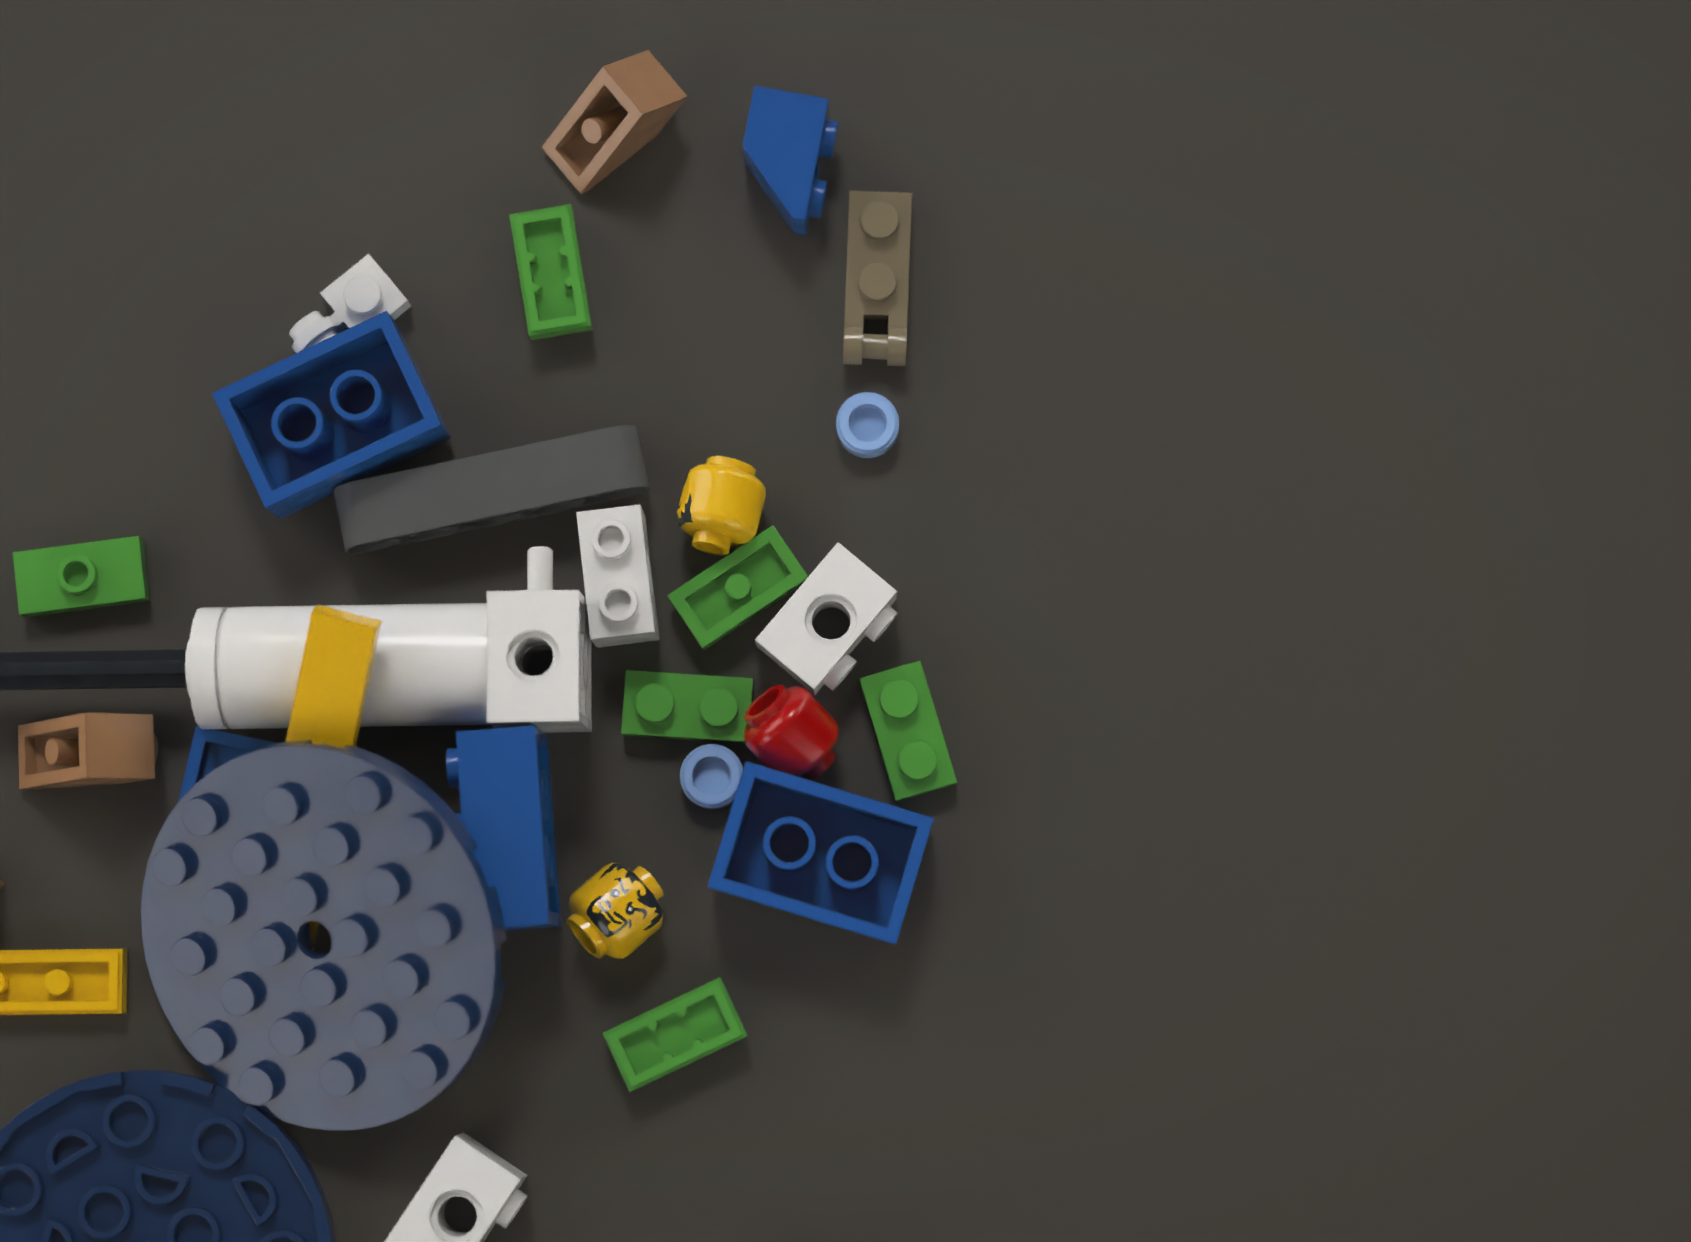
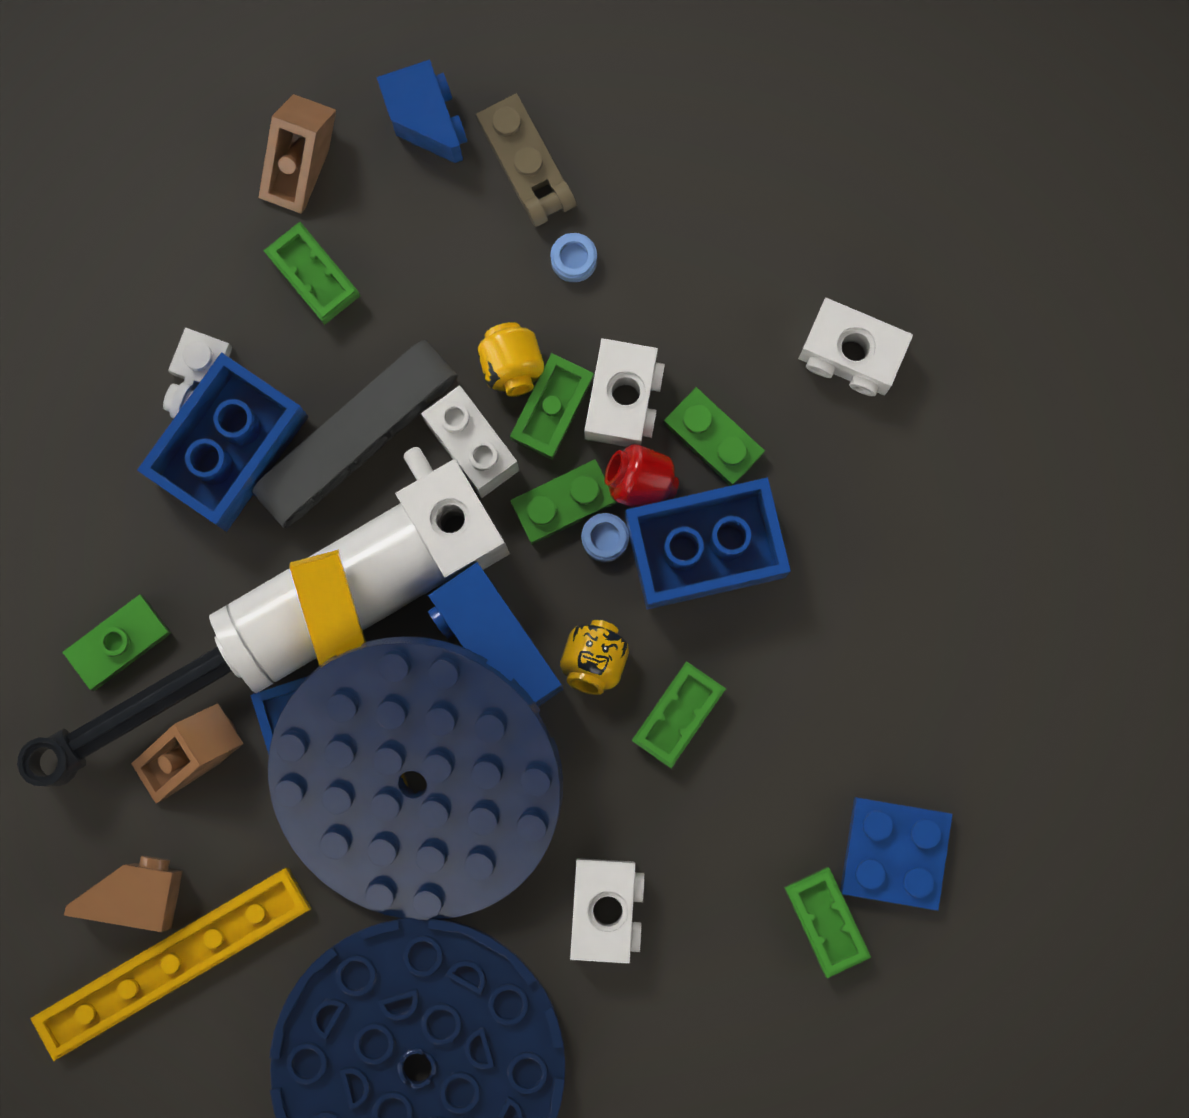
camera: 30 degrees left, 0 degrees up
none -> white brick [798,297,913,396]

